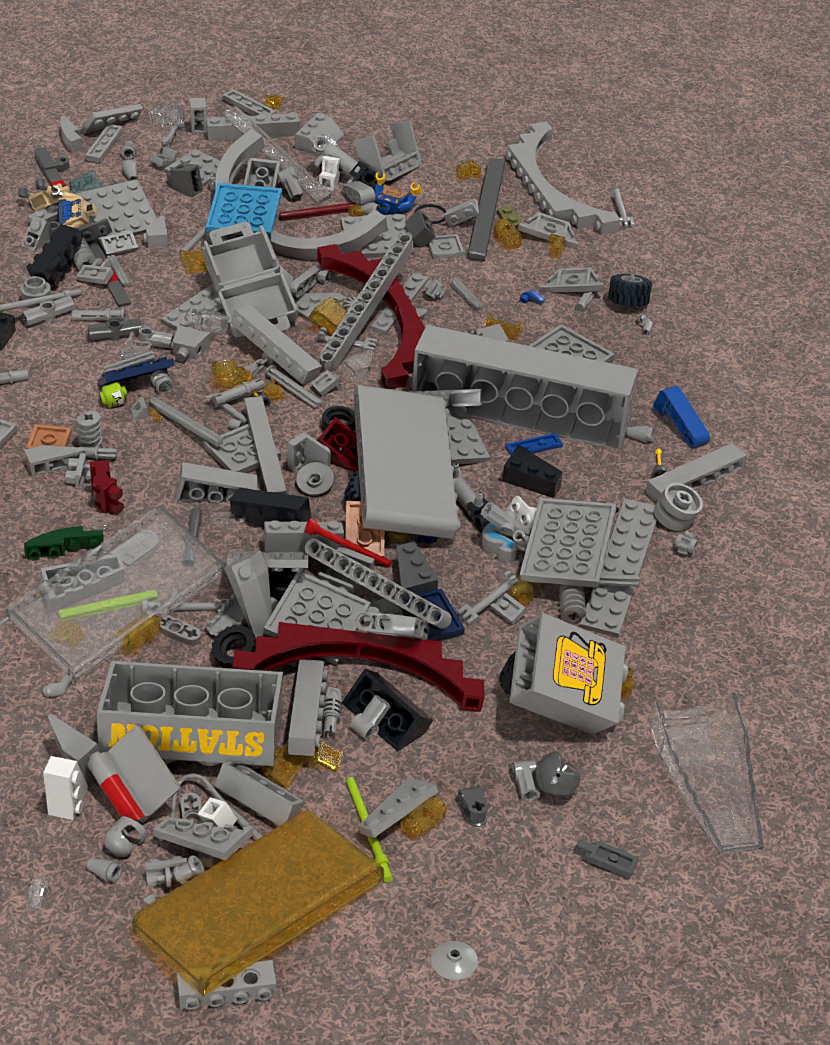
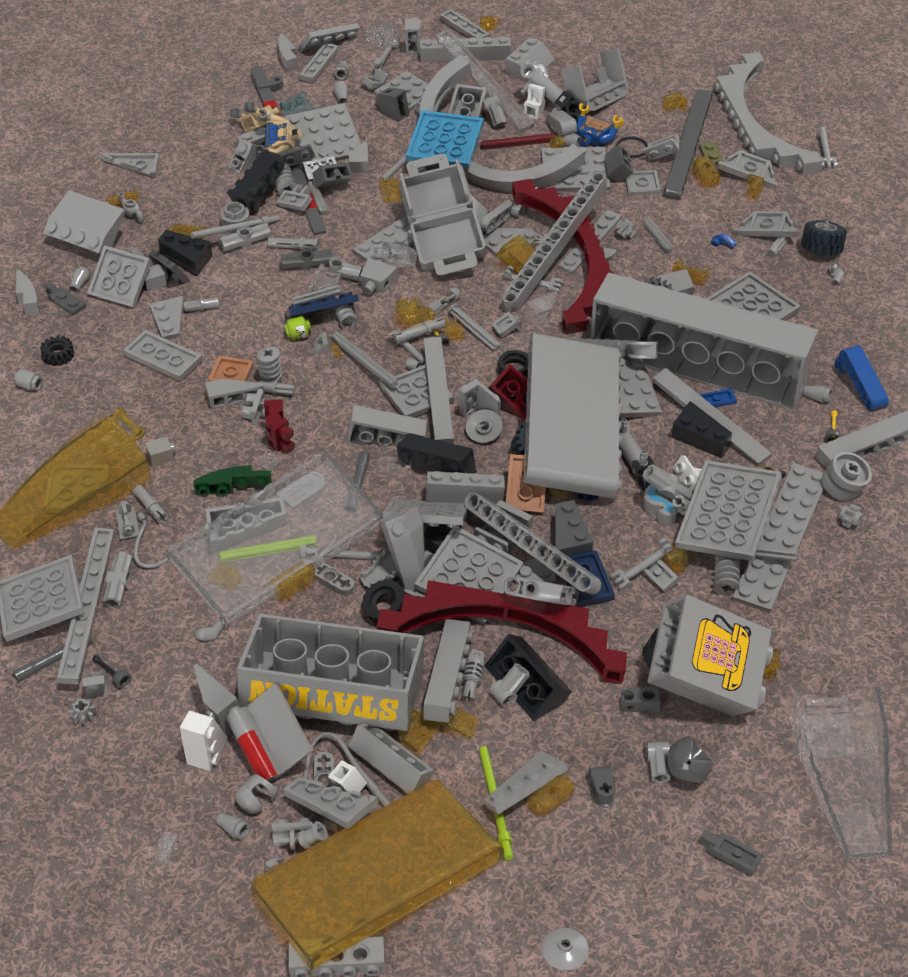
camera: 10 degrees right, 5 degrees up
light grey brick [231,304,322,385] -> none
red piece [304,518,392,567] -> none
none -> dark grey brick [312,162,353,188]
none -> dark grey leg [621,686,661,713]
none -> light grey tile [653,368,772,466]

